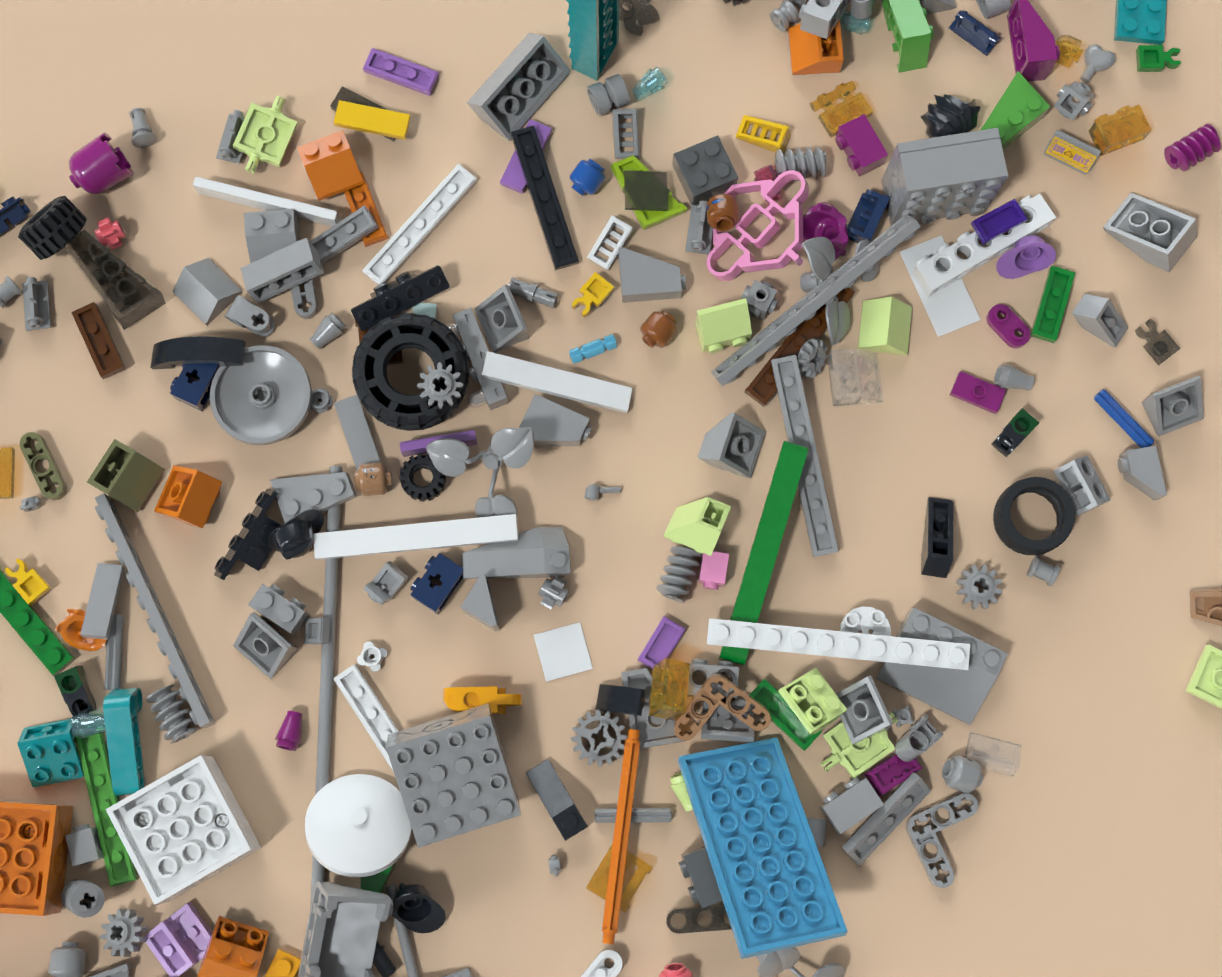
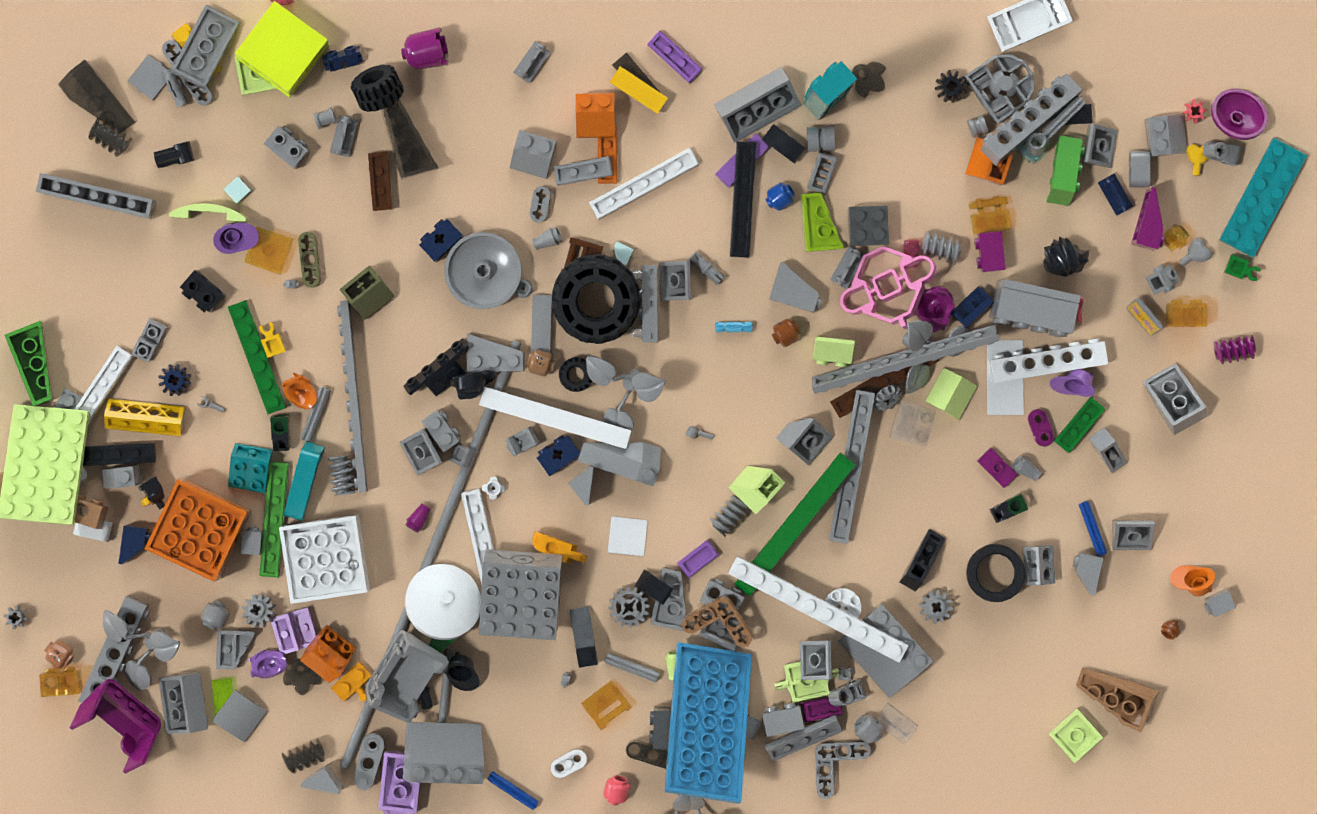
camera: 25 degrees right, 10 degrees up
light grey piece [61,879,105,918] -> none
clear light blue cone [71,713,106,739] -> none
light grey tile [80,563,125,640] -> none
coral gear [94,217,126,250] -> none
light grey pin [129,108,156,148] -> none
black slope [150,336,246,369] -> none
orange slope [154,465,222,529] -> none
light grey slope [172,258,242,325] -> none
white tile [193,177,341,227] -> none
light grey piece [225,295,275,337] -> none
yellowish green plate [233,96,297,174] -> none
light grey brick [240,237,324,303] -> none
black bracket [351,265,450,331] -> none
medium lavender tile [399,430,478,457] -> none
light grey gear [417,362,463,409] -> none
white tile [481,351,632,413] -> none
light grey slope [519,394,592,446] -> none
light grey gear [538,576,569,609] -> none
yellow plate [572,272,614,318] -> none
white slope [587,215,634,270] -> none
orange piece [602,729,641,944] -> none
clear smoke piece [622,171,670,211] -> none
clear light blue cone [631,66,668,101] -> none
clear yellow brick [649,658,690,720] -> none
bright pink brick [698,551,729,590] -> none
dark orange head [706,194,739,231] -> none
yellow slope [735,115,791,154] -> none
light grey brick [741,280,778,321] -> none
green plate [749,679,822,751] -> none
yellowish green slope [779,668,847,734] -> none
dark purple tile [971,199,1027,245] -> none
bright green wedge [981,71,1050,149] -> none
light grey bush [1027,555,1060,586] -> none
clear smoke plate [1135,319,1181,366] -> none
none -> black slope [762,124,806,164]

